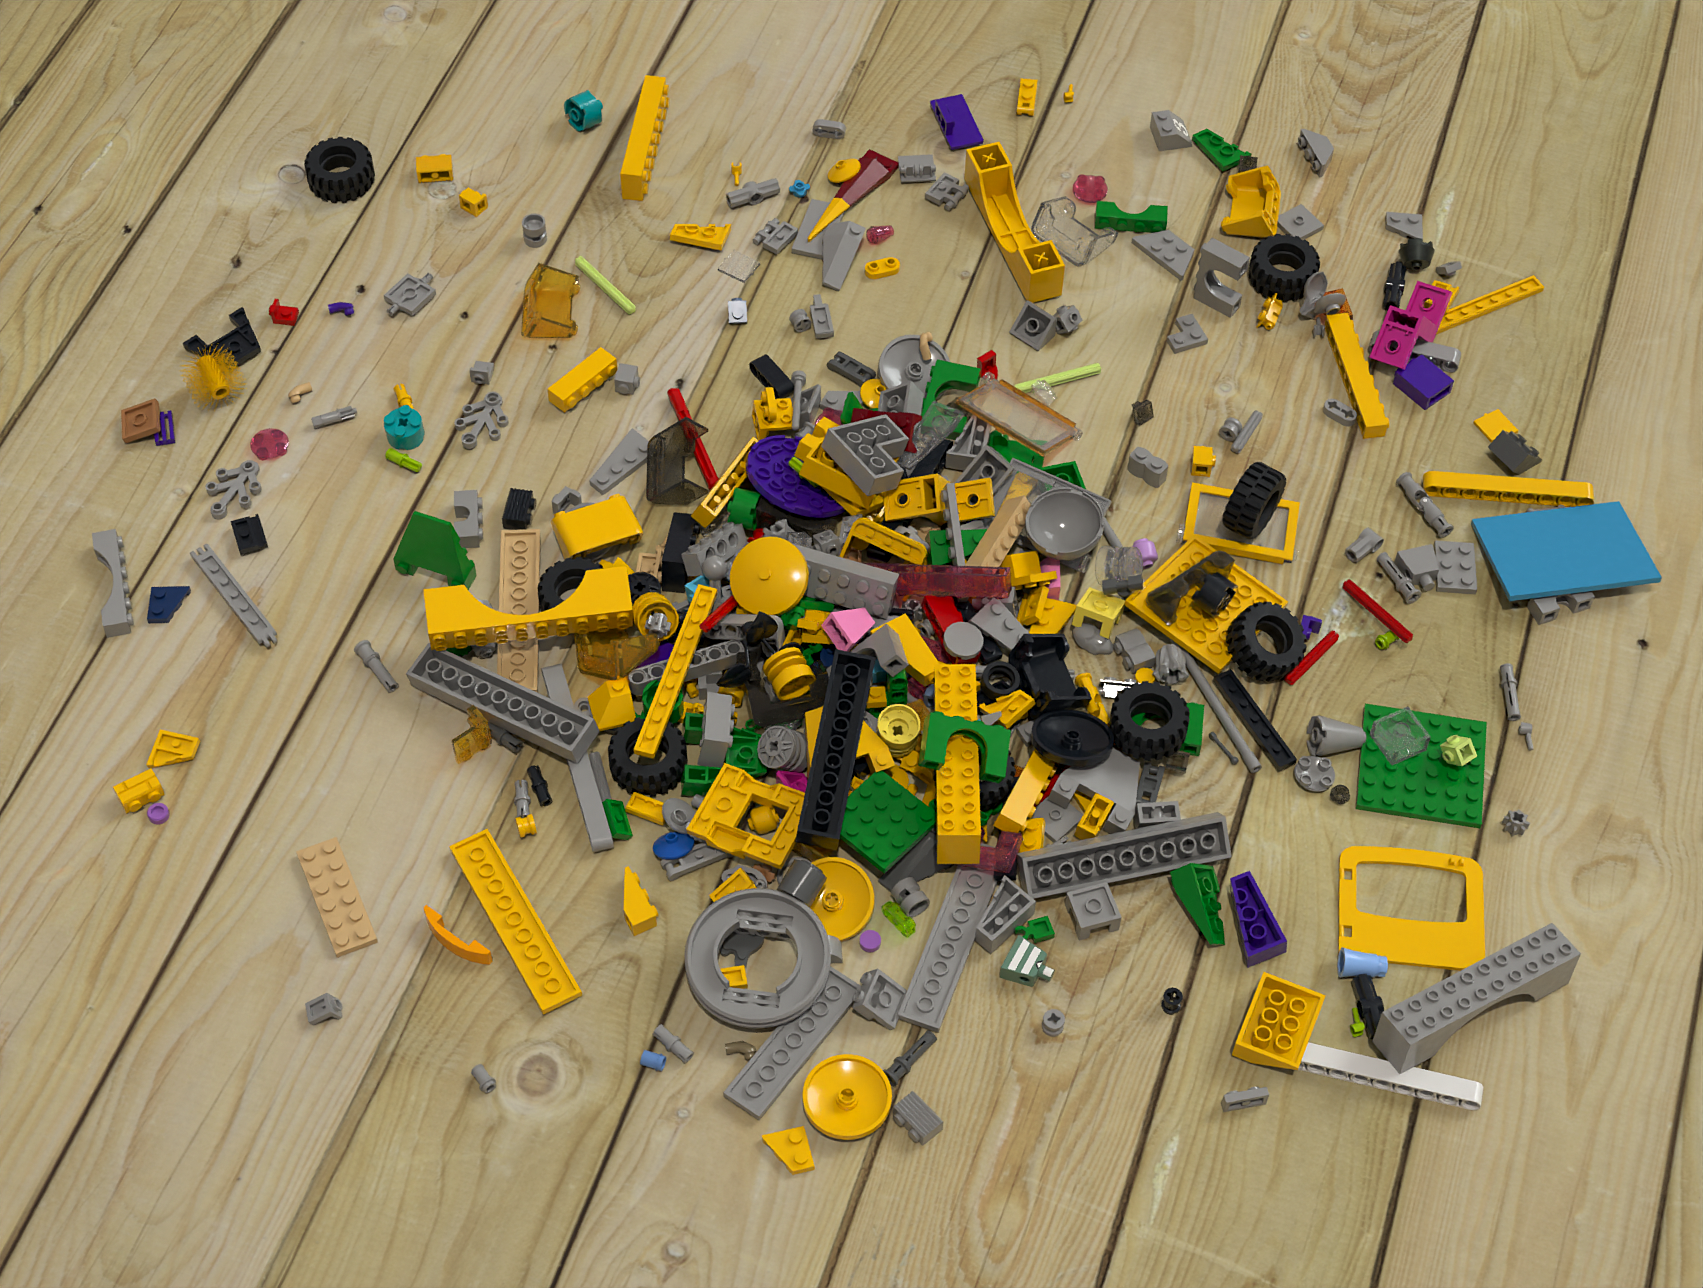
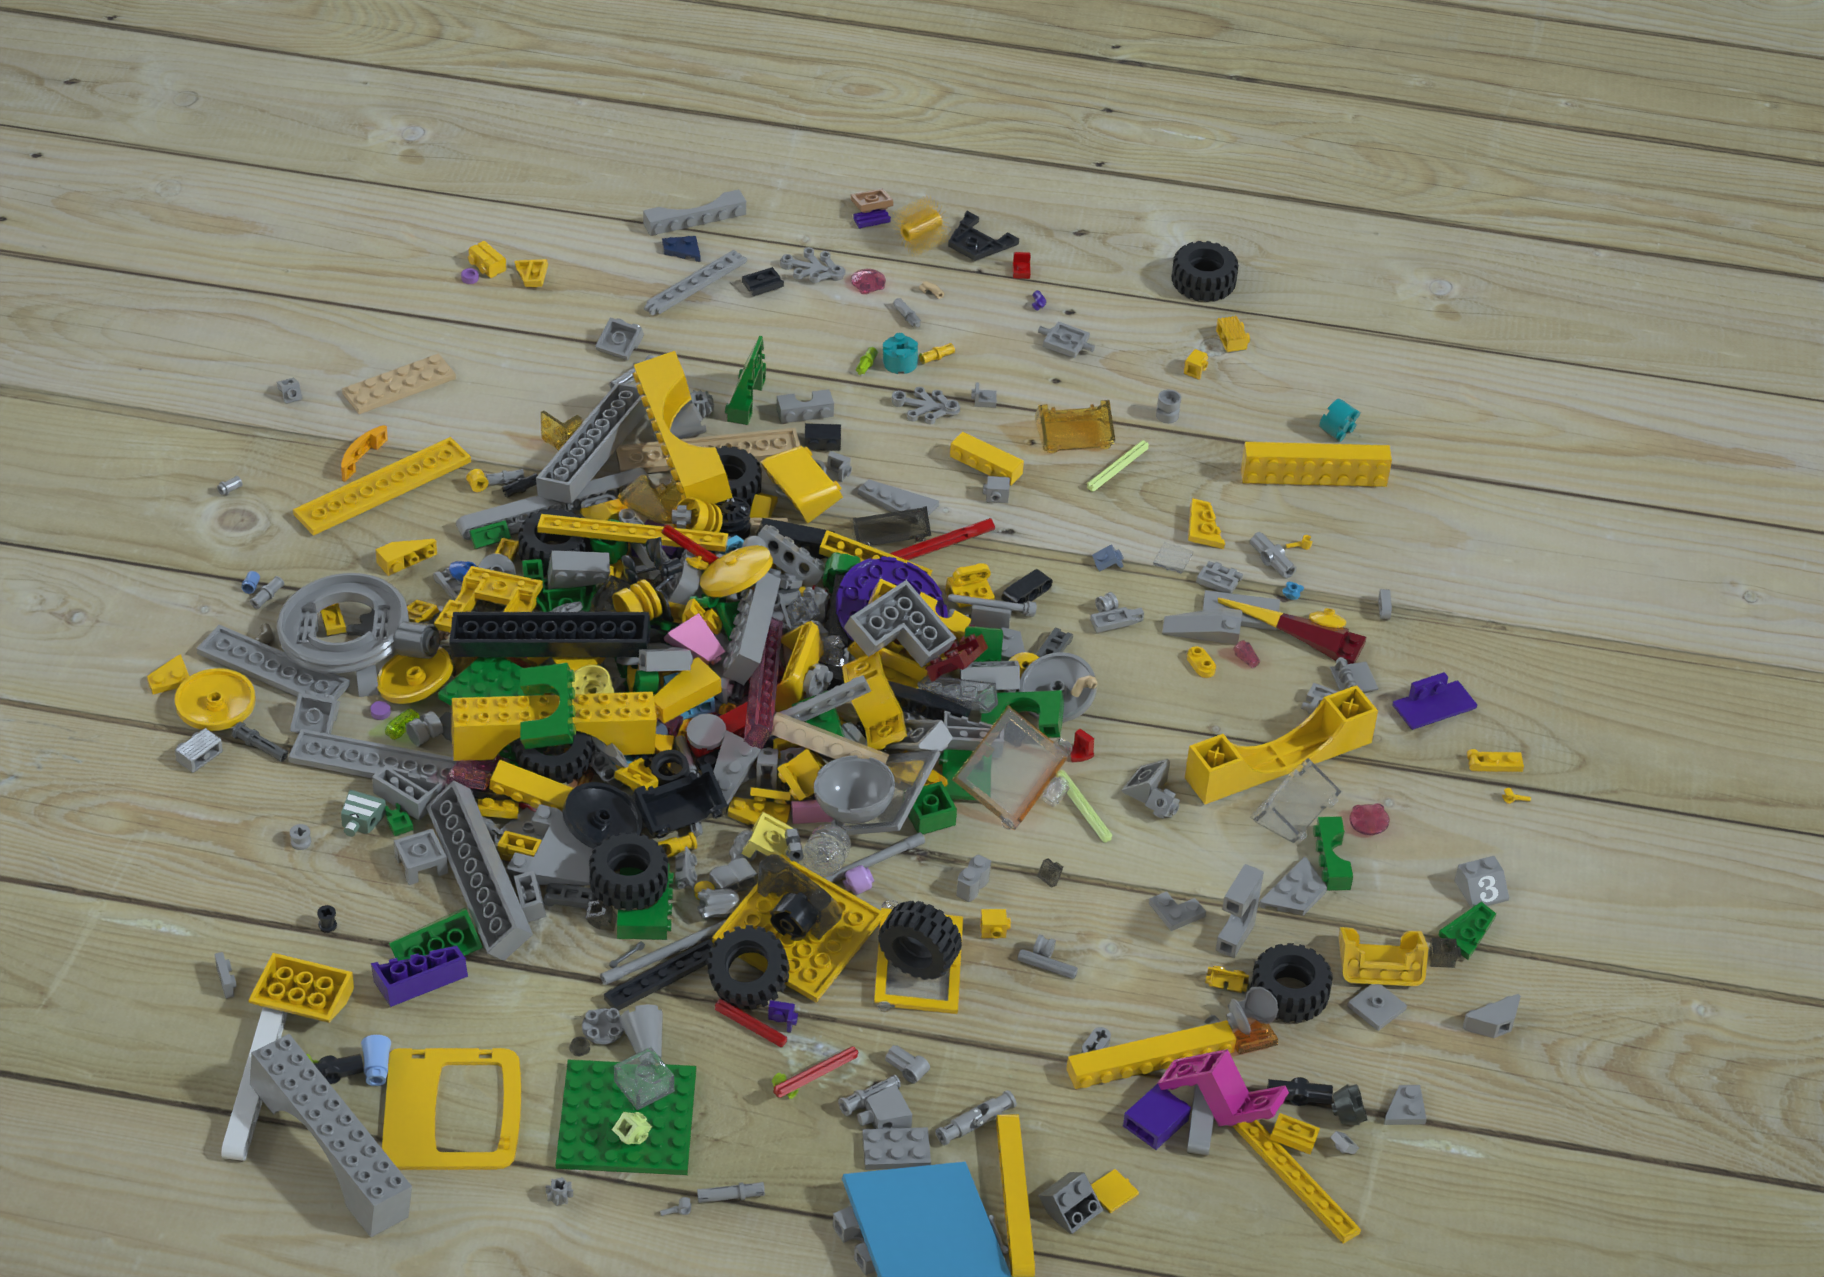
camera: 80 degrees right, 10 degrees down
none -> light grey plate [595,317,644,360]
none -> yellow plant [686,556,709,570]

